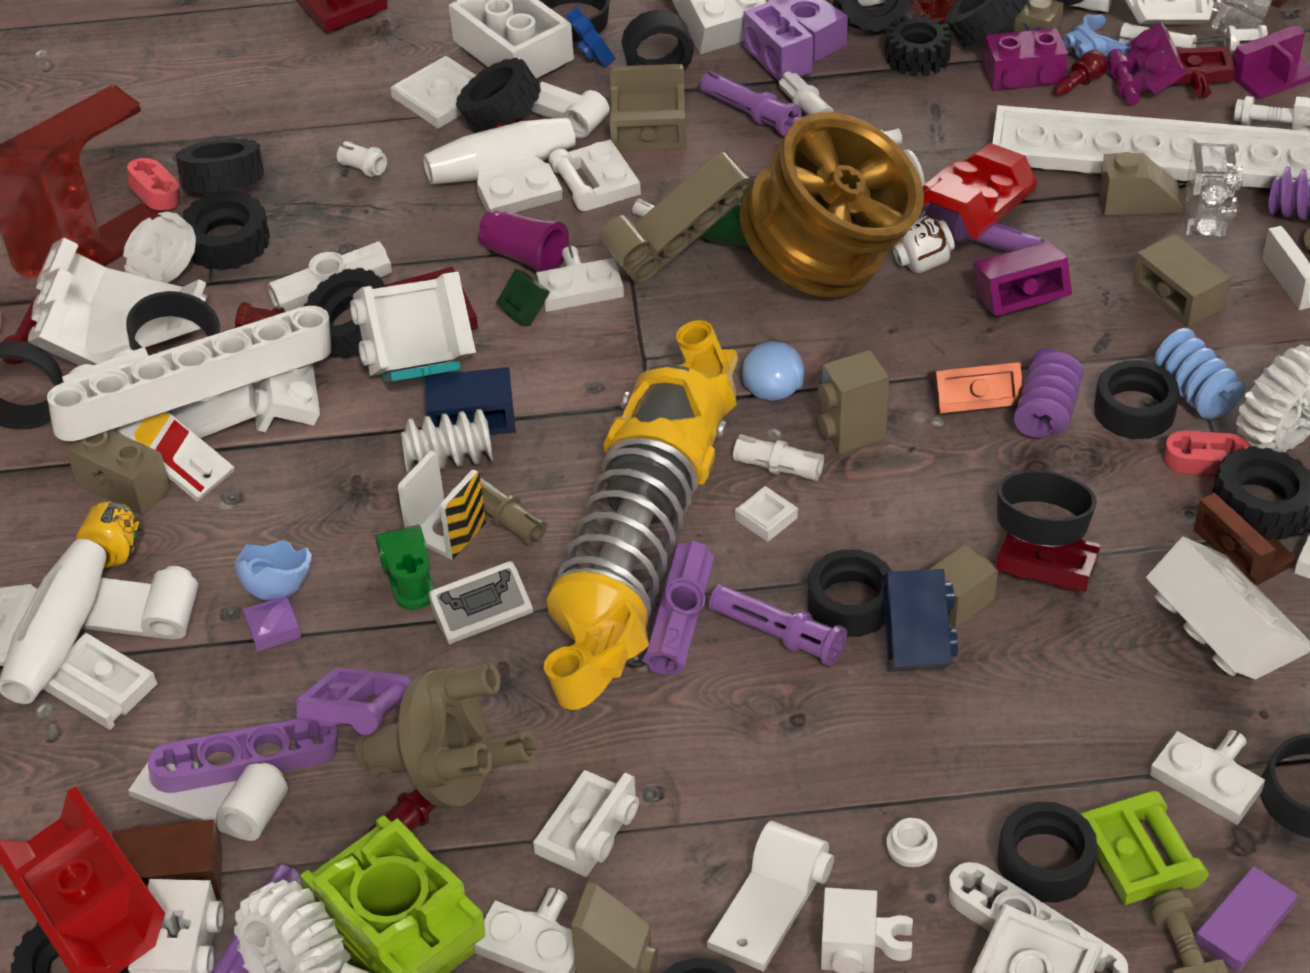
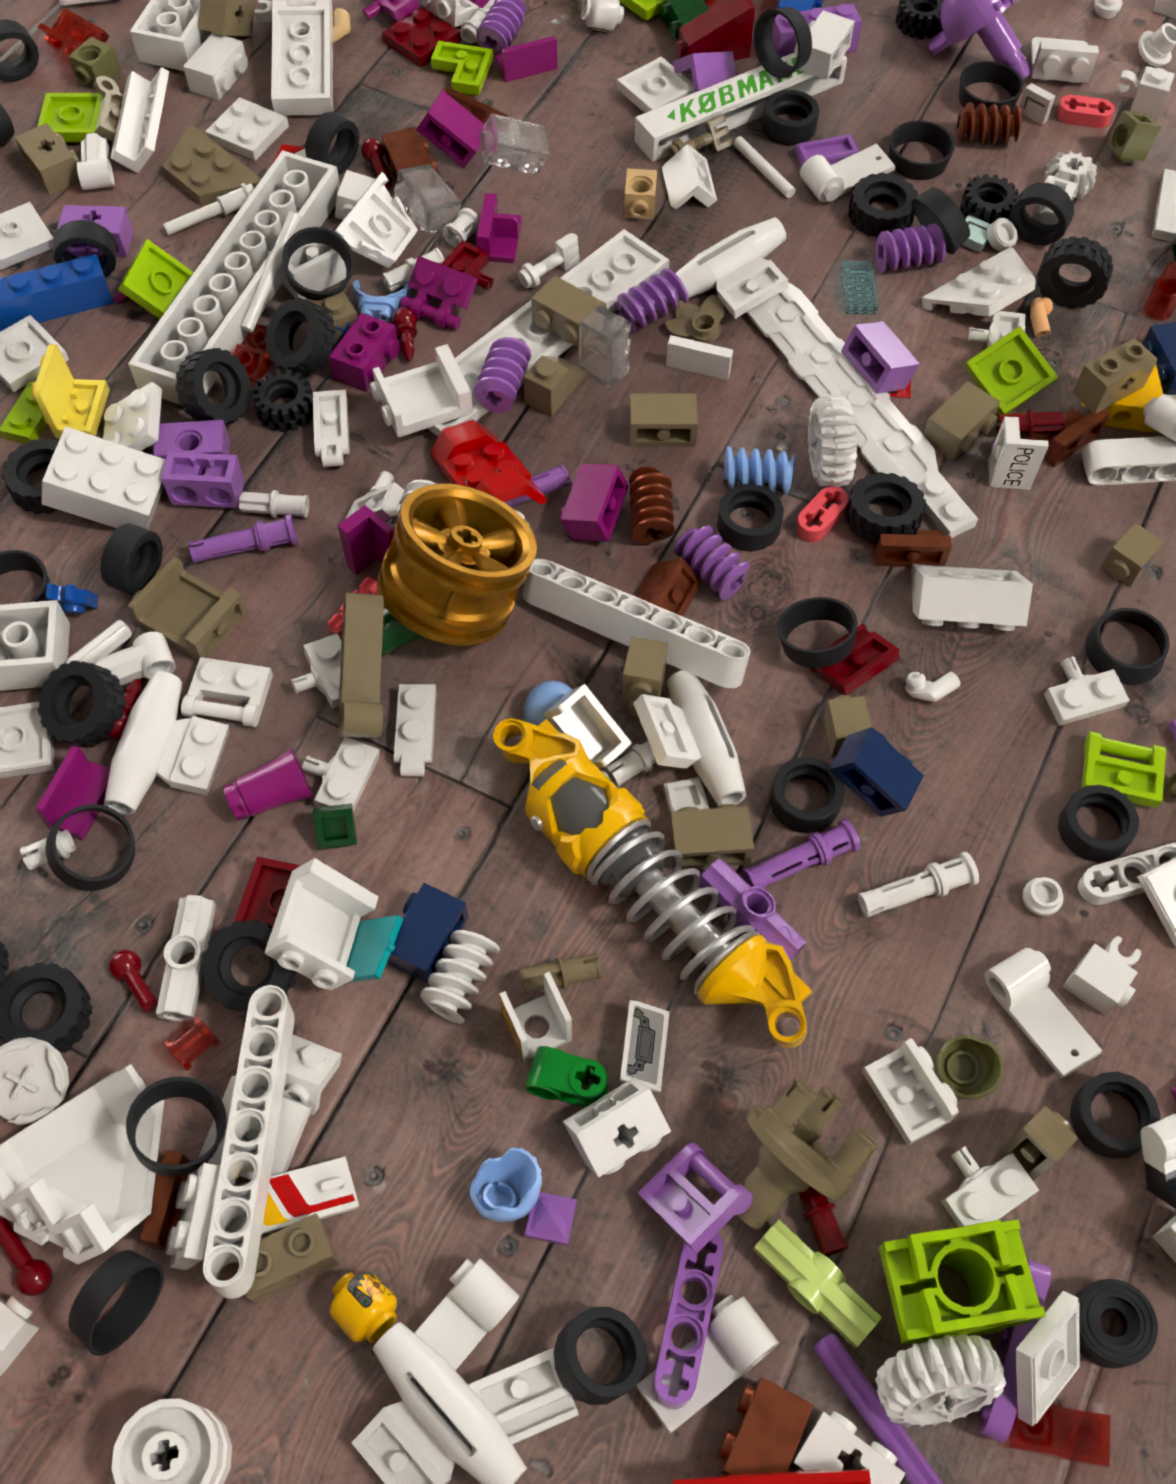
camera: 60 degrees left, 15 degrees up
none -> magenta panel [36,746,110,841]
none -> black tyre [45,804,135,891]
none -> white axle [65,620,132,665]
none -> dark red bar [108,950,158,1012]
none -> white hinge [313,389,350,467]
none -> white panel [370,344,473,438]
none -> white hinge [394,684,437,777]
none -> medium lavender piece [474,337,531,414]
none -> white beam [522,559,751,688]
none -> dark tan brick [531,275,607,350]
none -> white panel [543,684,632,769]
none -> black tyre [553,1307,647,1405]
none -> white brick [563,1077,671,1178]
none -> copper piece [629,466,675,544]
none -> white plate [633,670,746,806]
none -> dark tan brick [669,804,754,870]
none -> yellowish green piece [753,1220,882,1348]
none -> white pin [858,851,979,918]
none -> white arm [905,672,960,702]
none -> olive hair [935,1035,1004,1100]

